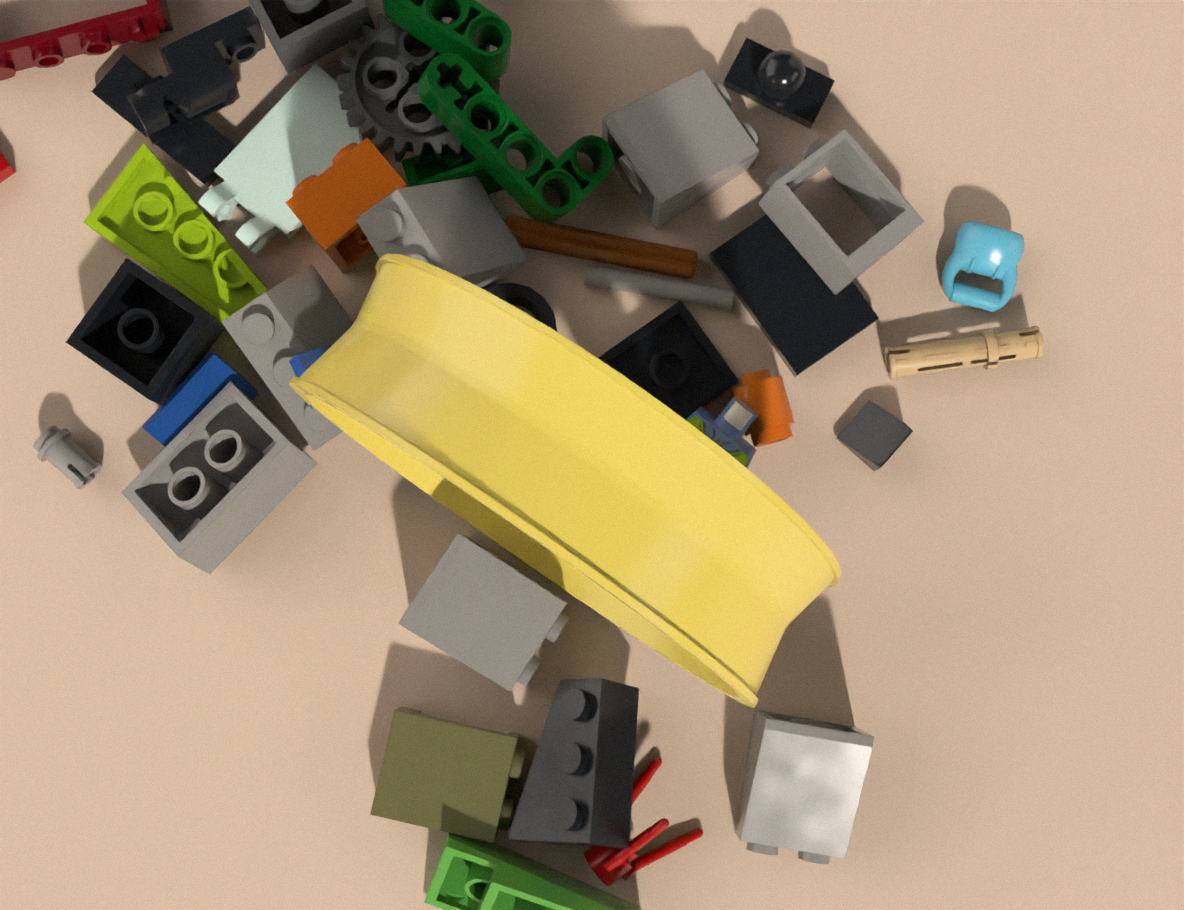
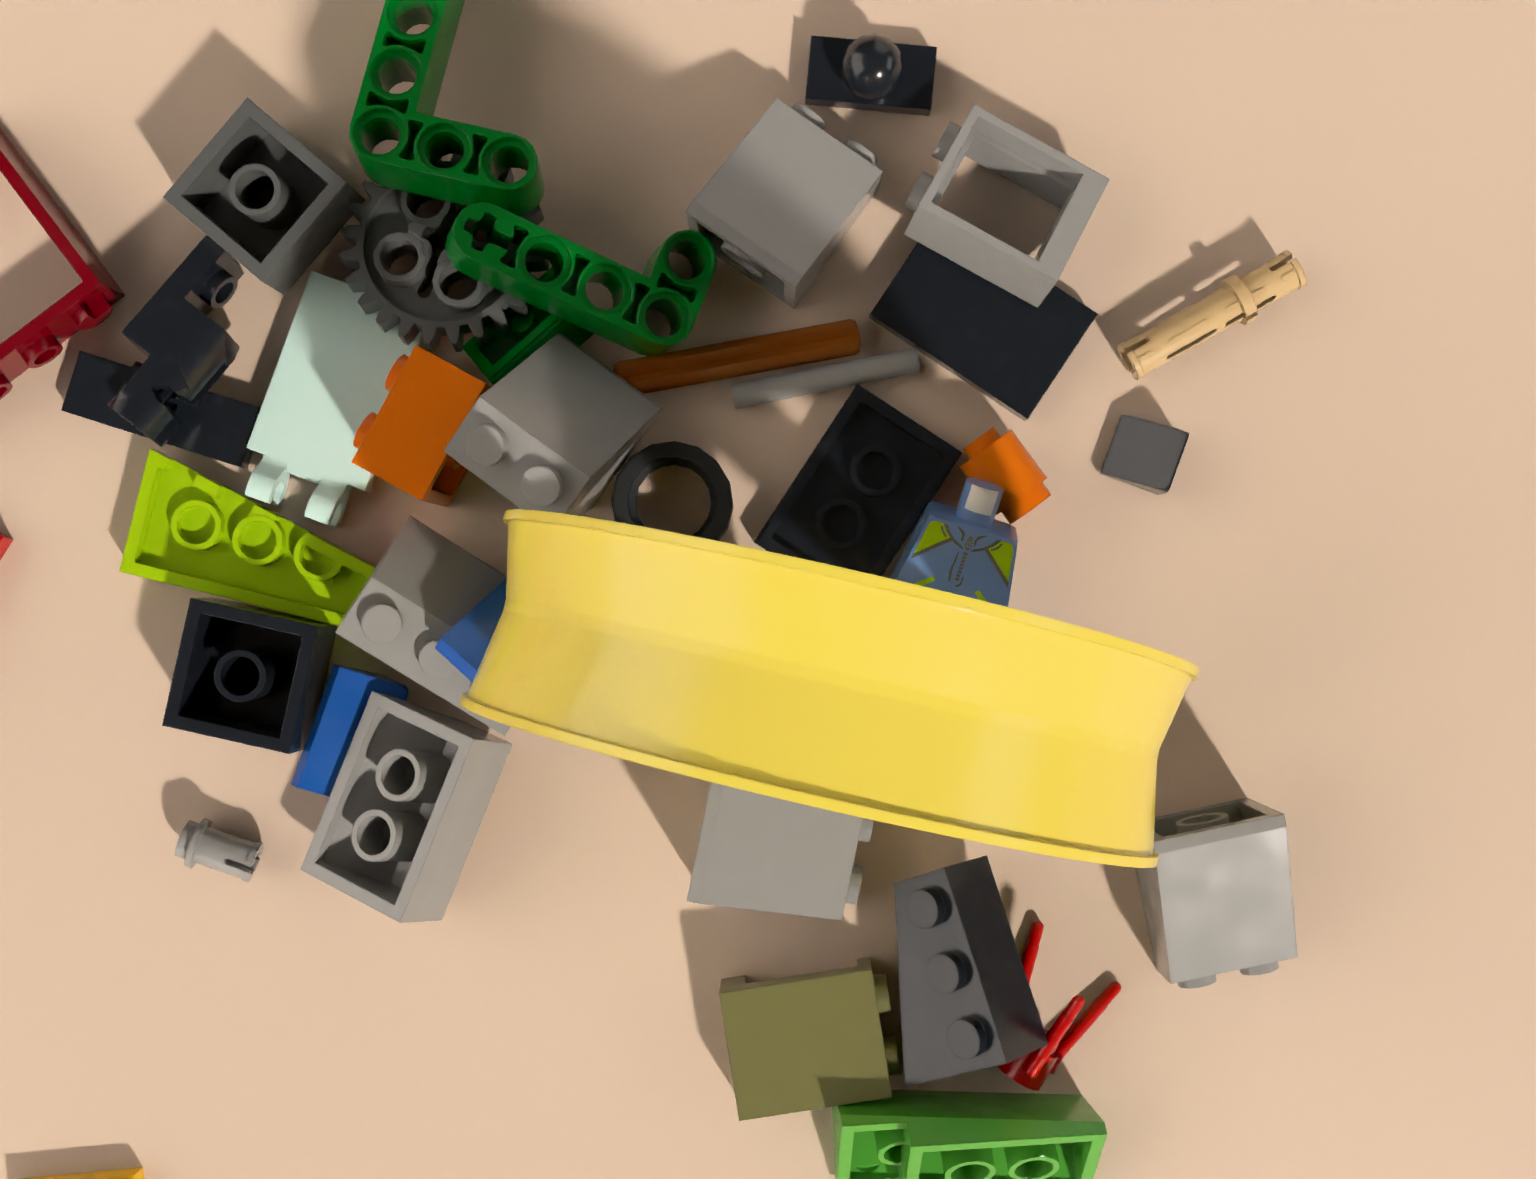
camera: 25 degrees left, 5 degrees up
medium azure piece [942,221,1025,312] -> none

